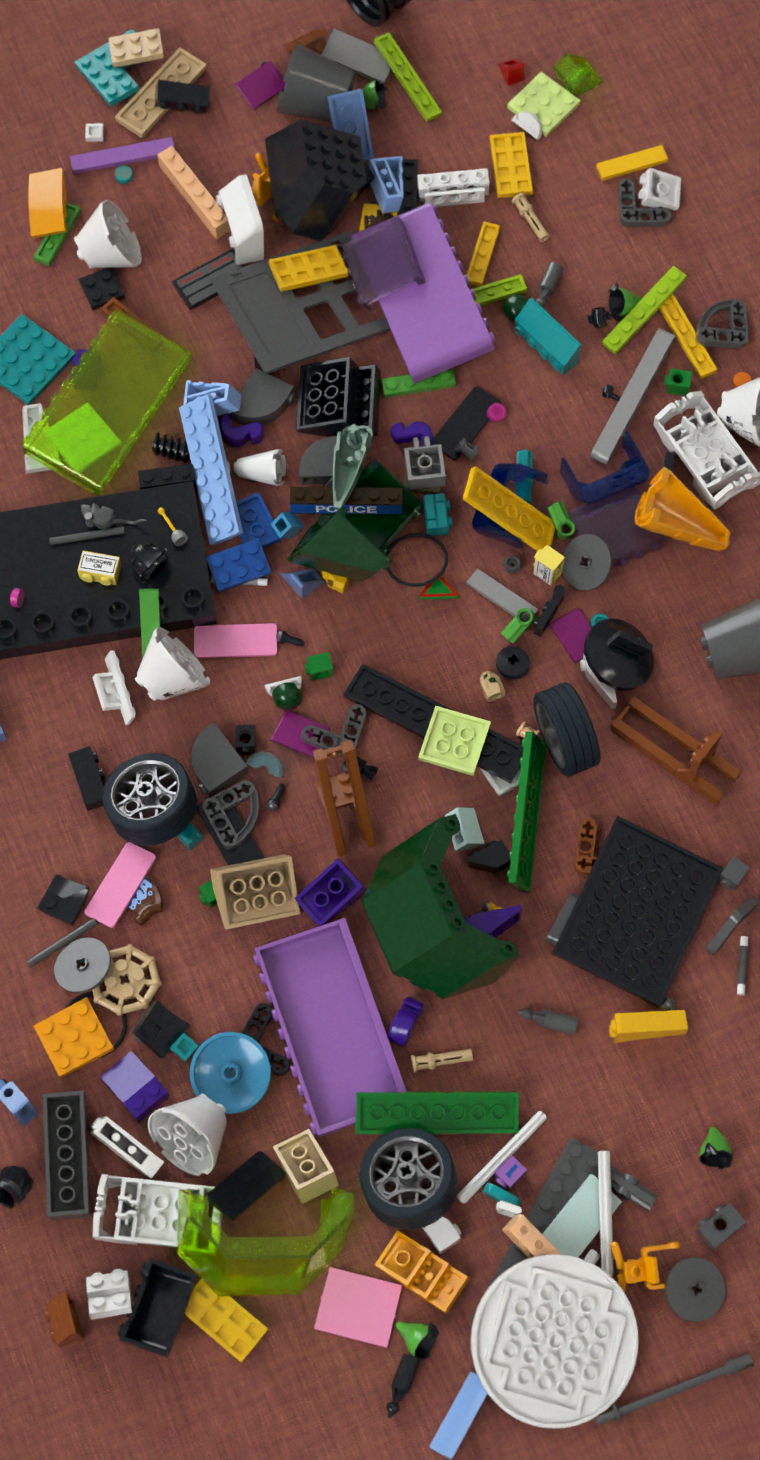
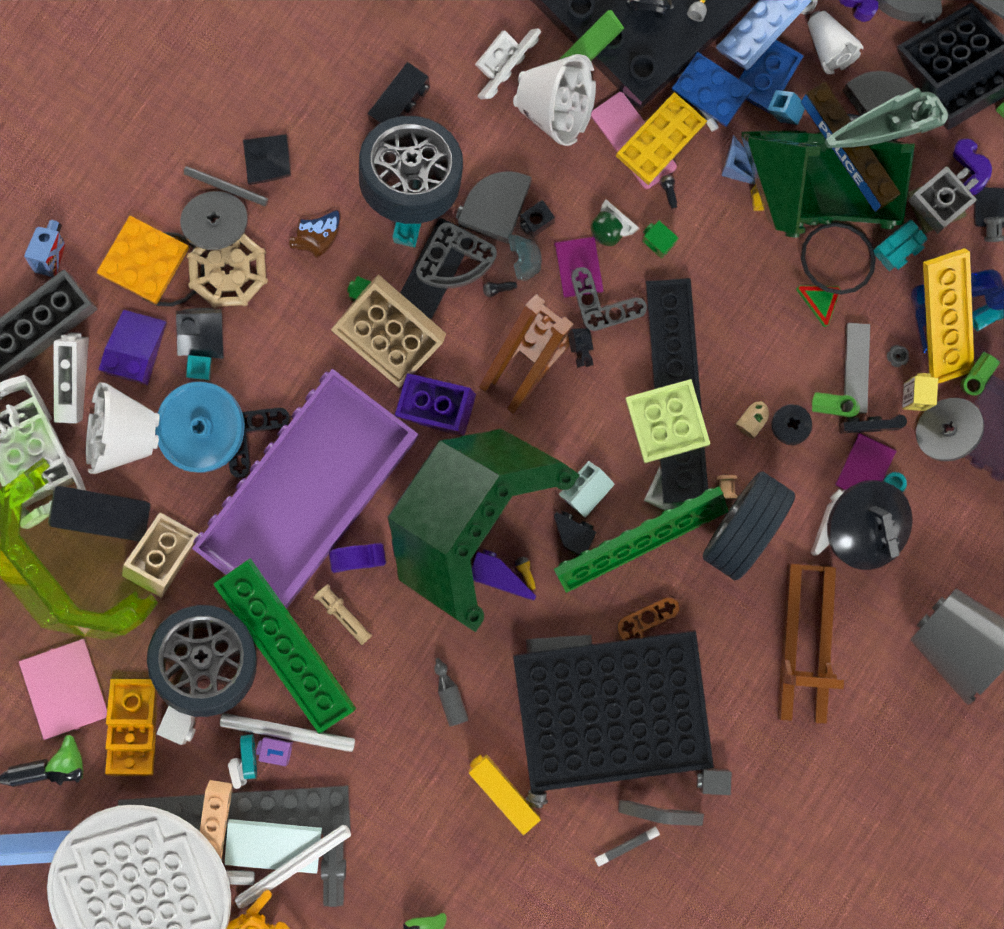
camera: 55 degrees right, 15 degrees up
bright pink piece [85,842,156,928] -> none
none -> yellow plate [616,92,707,185]

